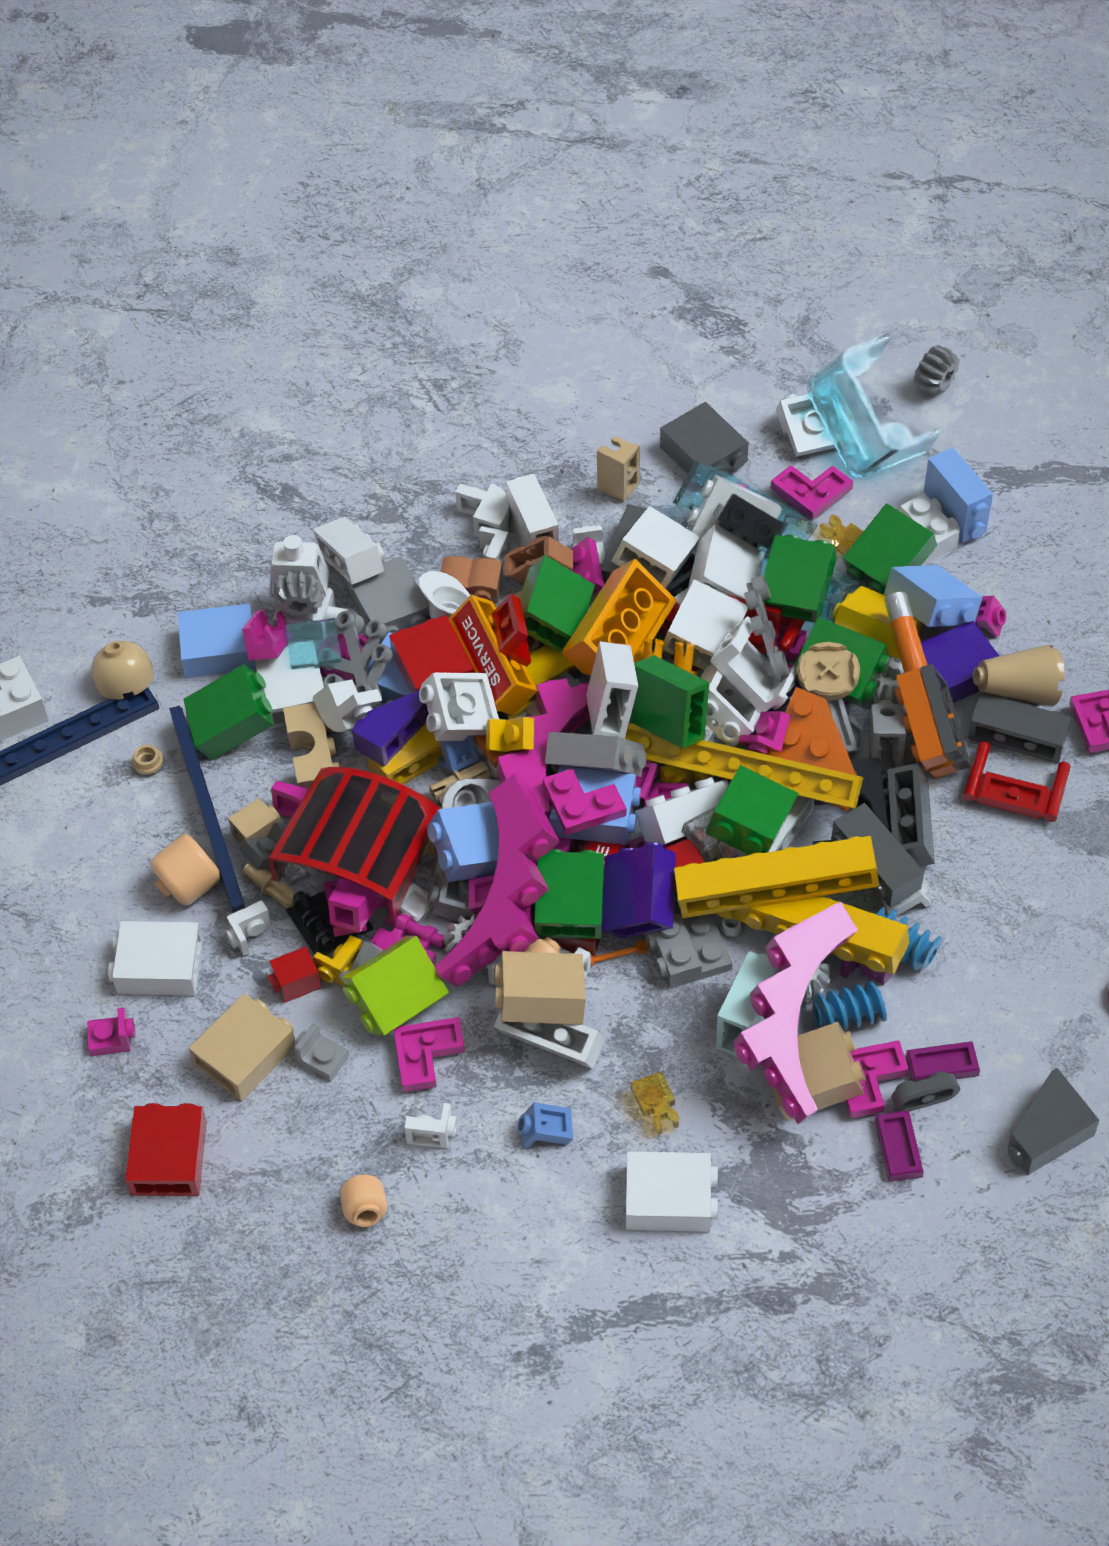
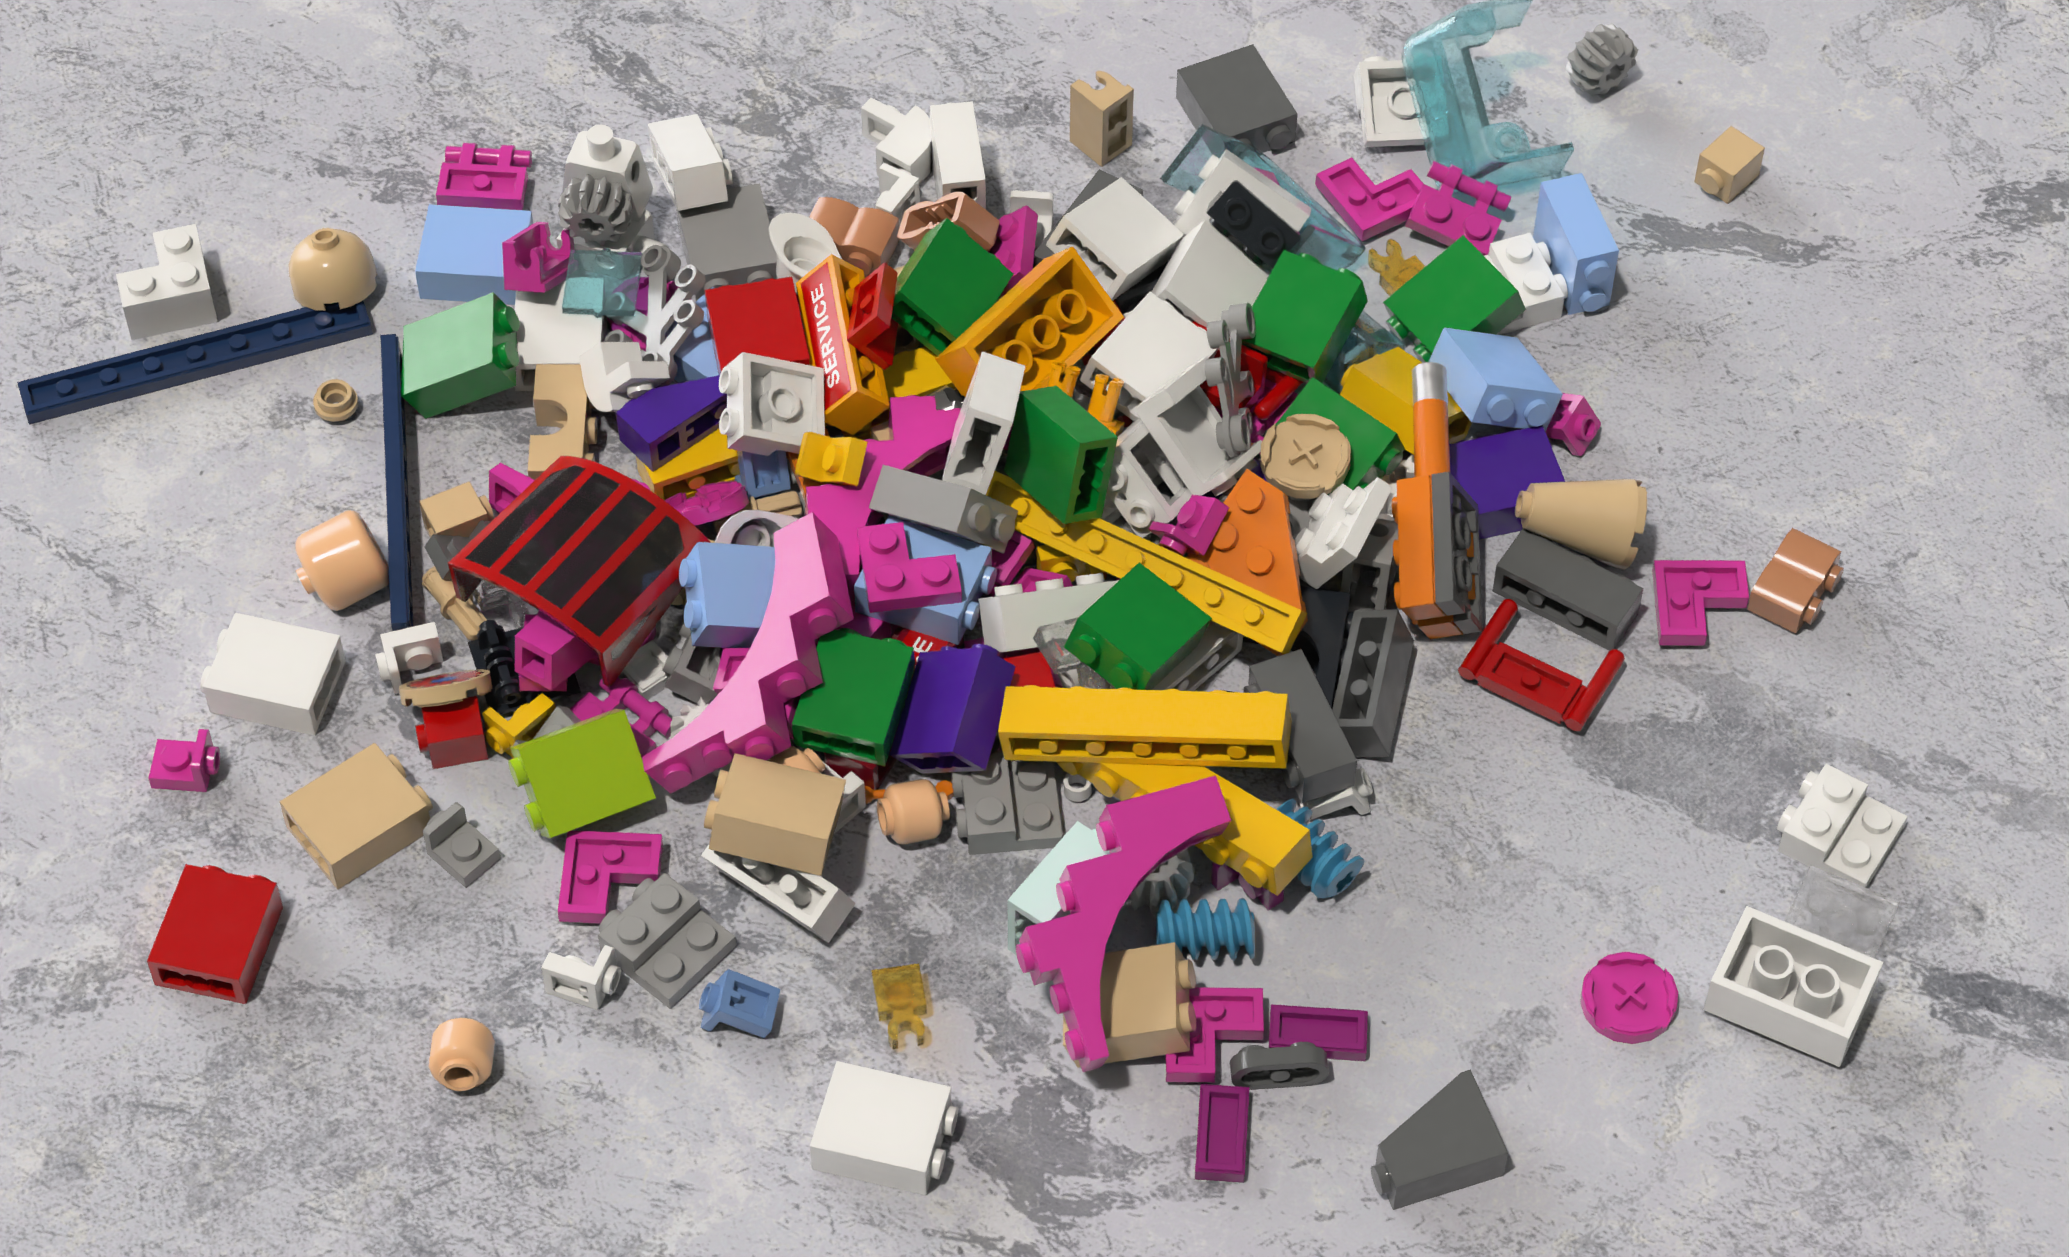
camera: 10 degrees right, 0 degrees up
none -> tan tile [399,669,493,707]
none -> dark pink plate [436,143,532,210]
none -> light grey plate [598,873,736,1009]
none -> dark pink tile [663,481,749,527]
none -> light nougat head [877,779,950,844]
none -> white plate [1295,477,1393,589]
none -> dark pink plate [1405,161,1512,256]
none -> tan brick [1694,126,1765,204]

